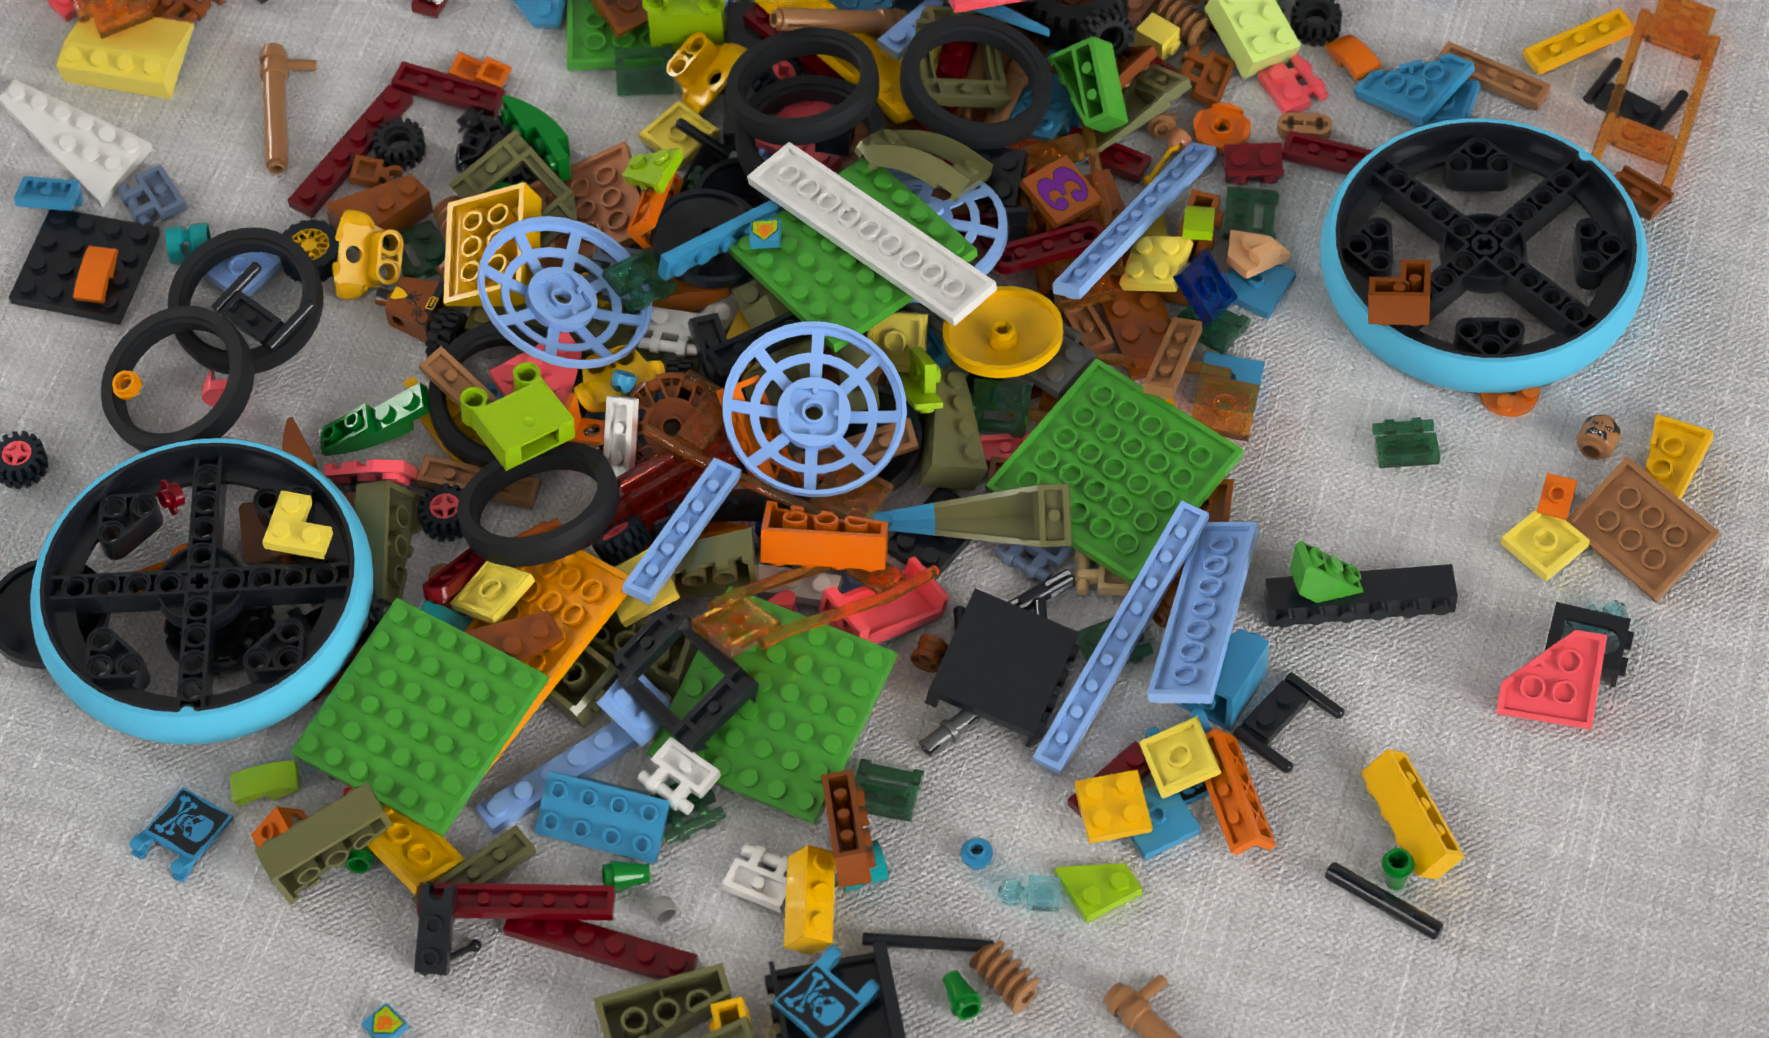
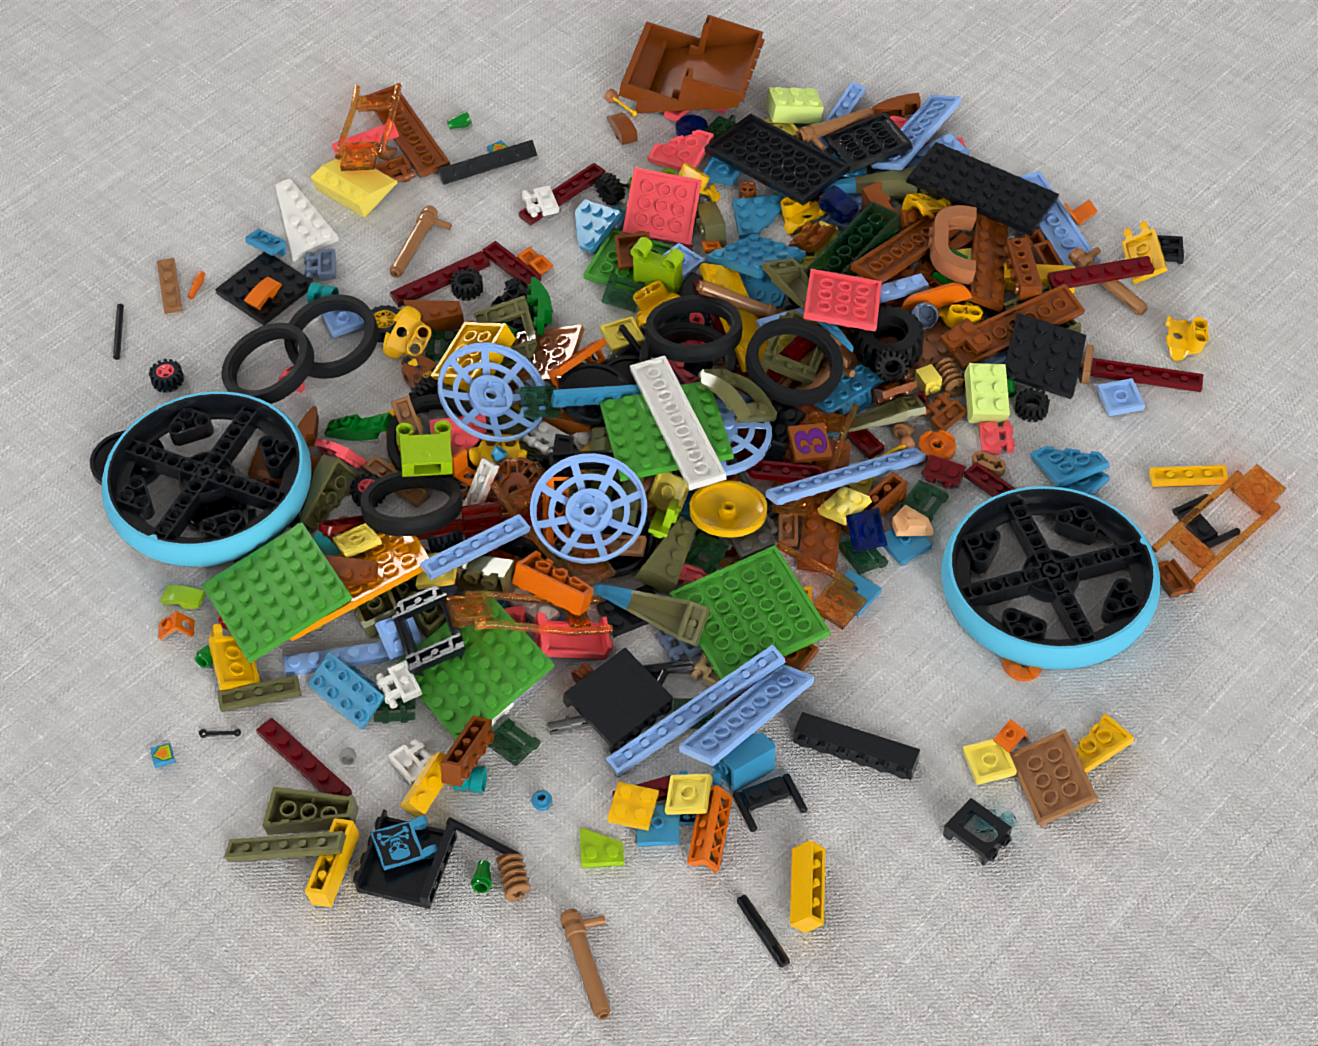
camera: 25 degrees right, 5 degrees down
light orange plate [112,370,142,400] -> none
flag [129,787,234,882] -> none
dark red plate [157,479,185,515] -> none
black plate [211,262,316,352] -> none
olive wedge [254,783,393,905] -> none
light yellow plate [262,490,333,559] -> none
dark orange plate [349,154,403,188] -> none
black plate [414,881,458,976] -> none
dark red plate [417,882,616,921] -> none
green cone [602,860,650,892] -> none
lime wing [622,148,684,194] -> none
tile [749,218,782,249] -> none
clear light blue plate [998,875,1061,913] -> none
bright green wedge [1046,36,1129,133] -> none
medium nougat plate [1143,317,1202,398] -> none
lime slope [1182,205,1215,241] -> none
bright green slope [1290,541,1364,603] -> none
orange slope [1325,34,1381,81] -> none
dark orange brick [1368,259,1431,326] -> none
clear green plate [1372,417,1440,468] -> none
green cone [1381,848,1414,890] -> none
medium nougat plate [1436,41,1551,111] -> none
coral plate [1496,630,1607,730] -> none
medium nougat head [1576,414,1621,460] -> none

